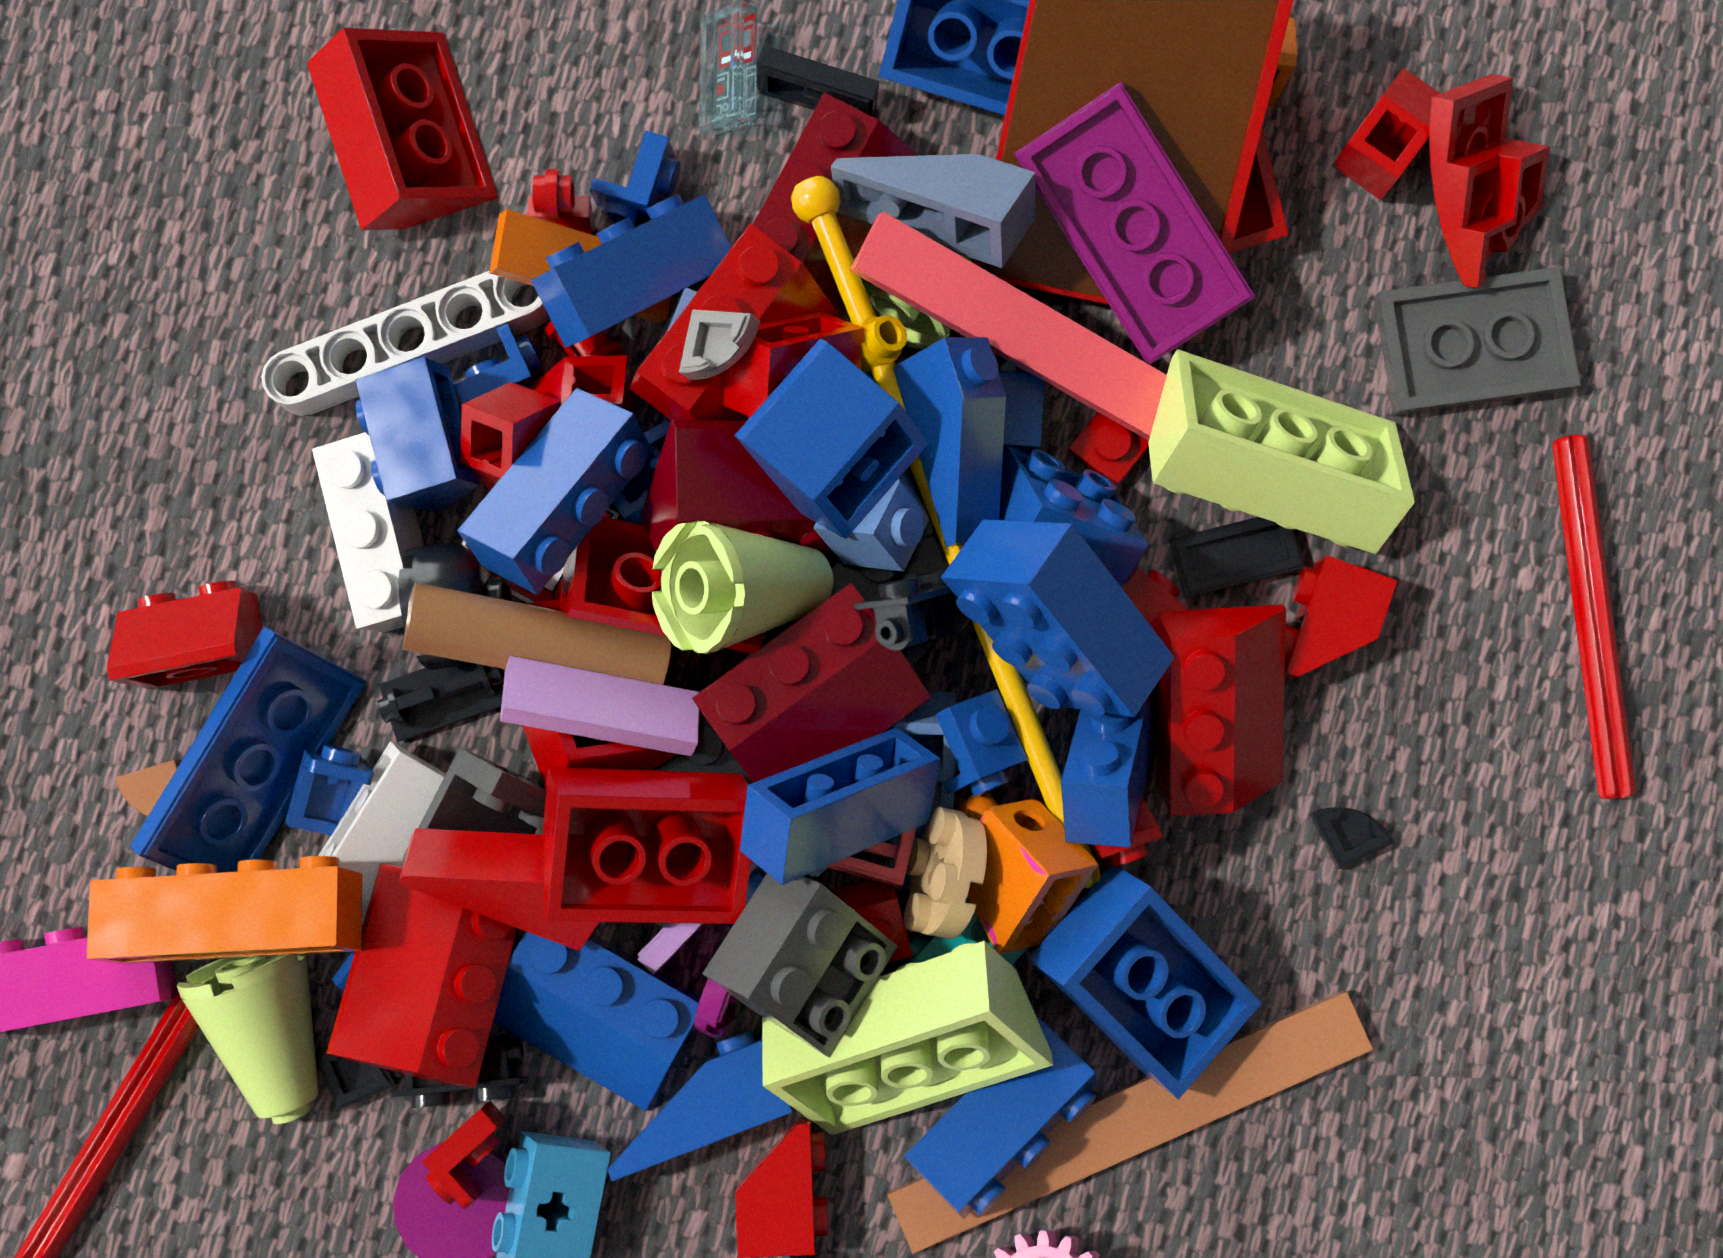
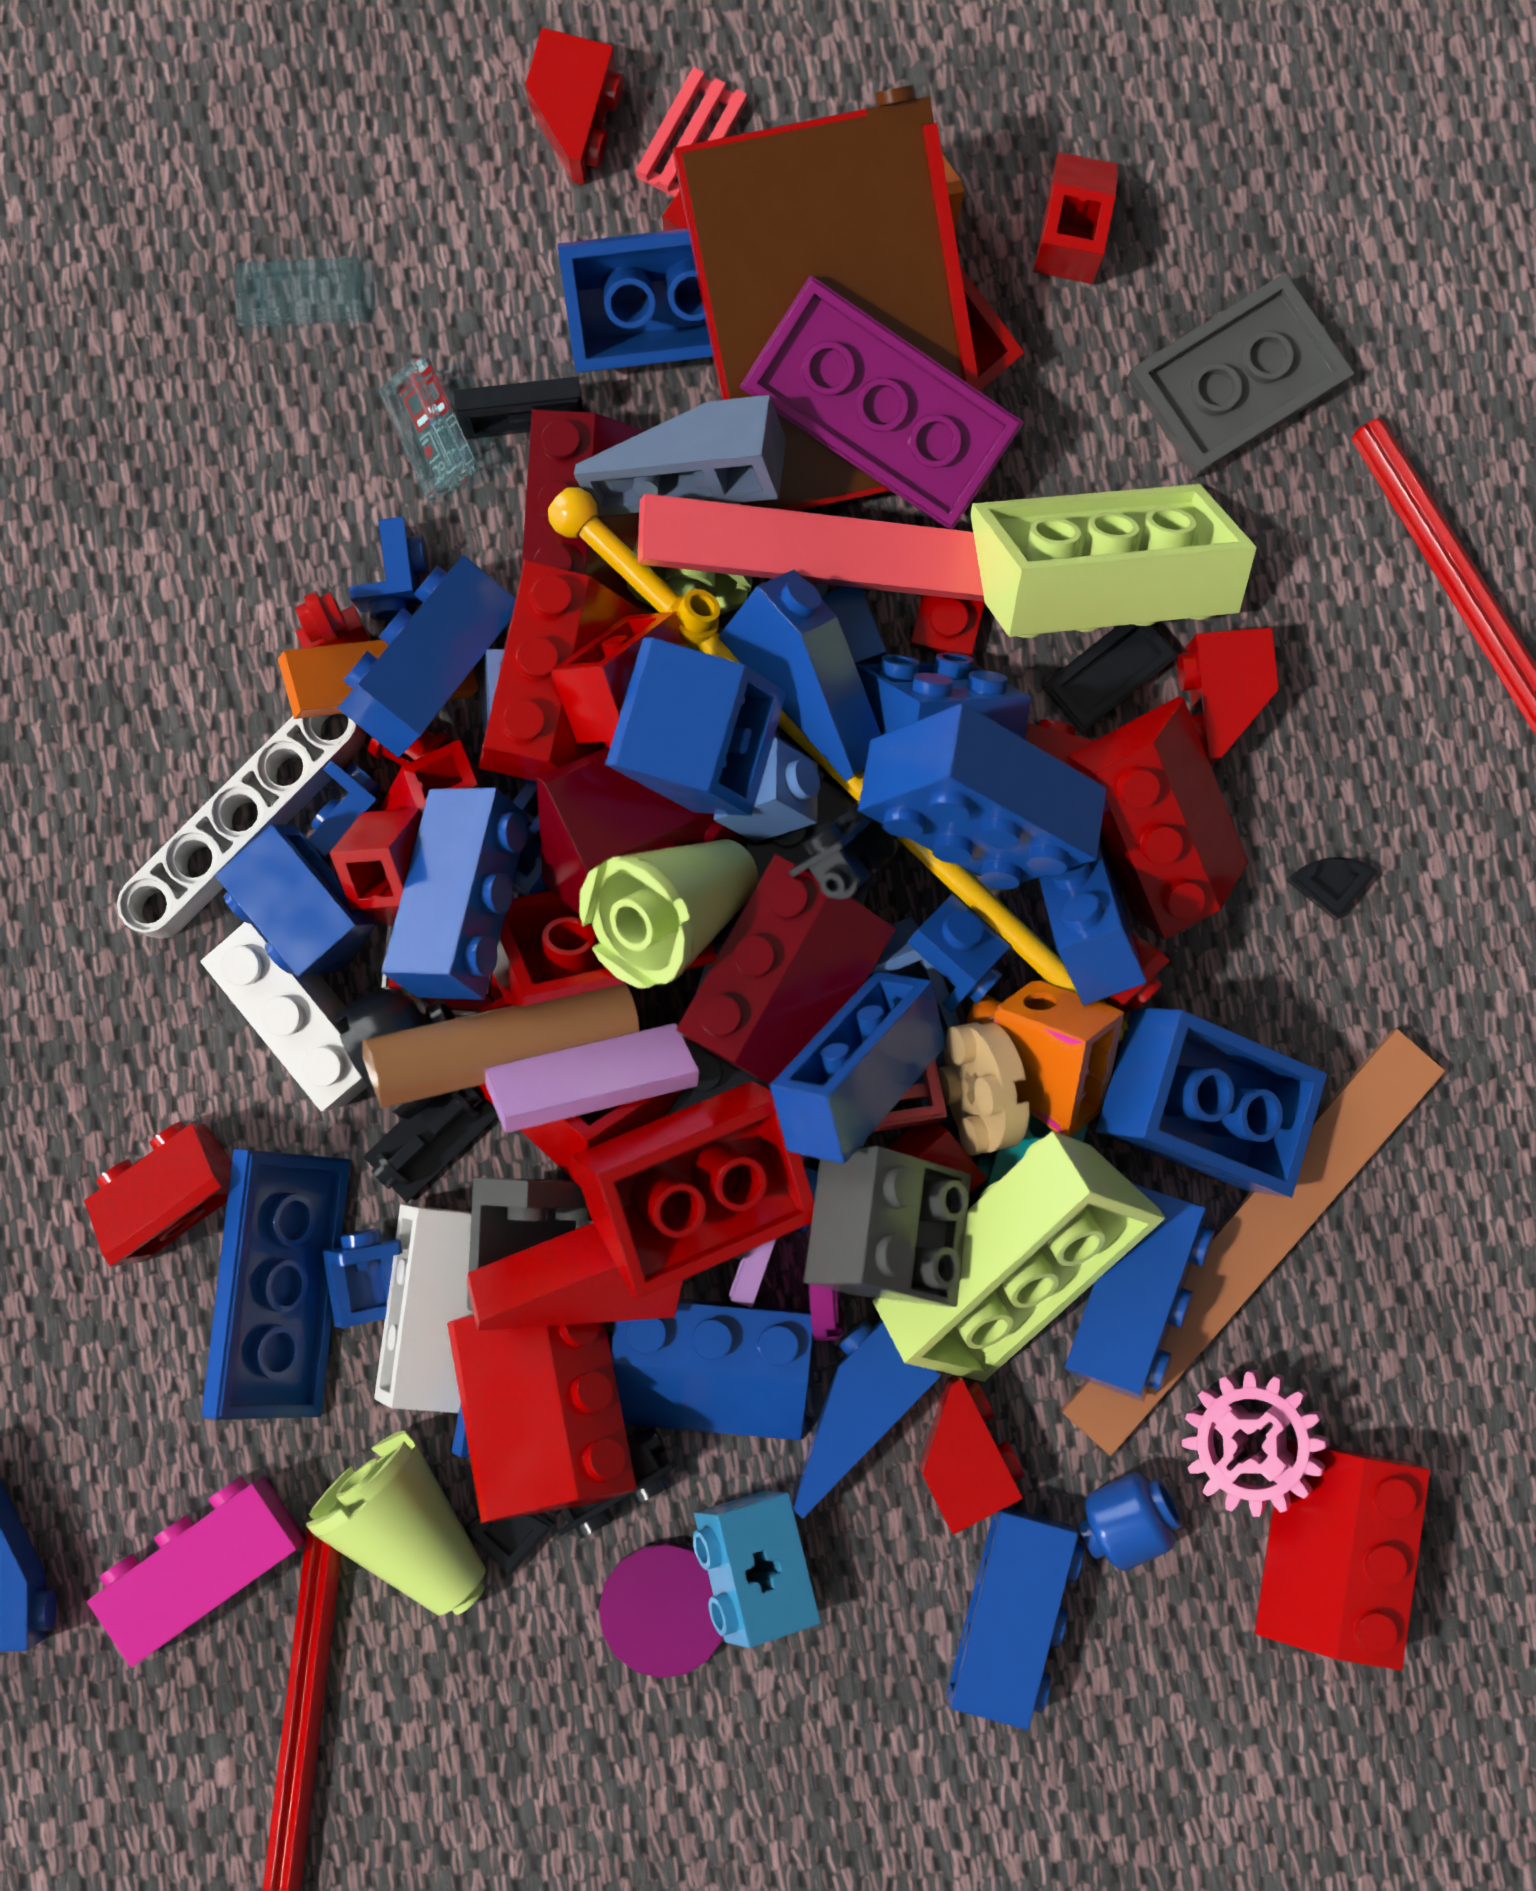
camera: 30 degrees left, 0 degrees up
orange brick [87,856,362,964] -> none
nougat tile [115,760,181,816] -> none
red slope [307,28,498,231] -> none
red bracket [422,1100,507,1210] -> none
light grey tile [679,310,760,380] -> none
red slope [1429,74,1550,288] -> none

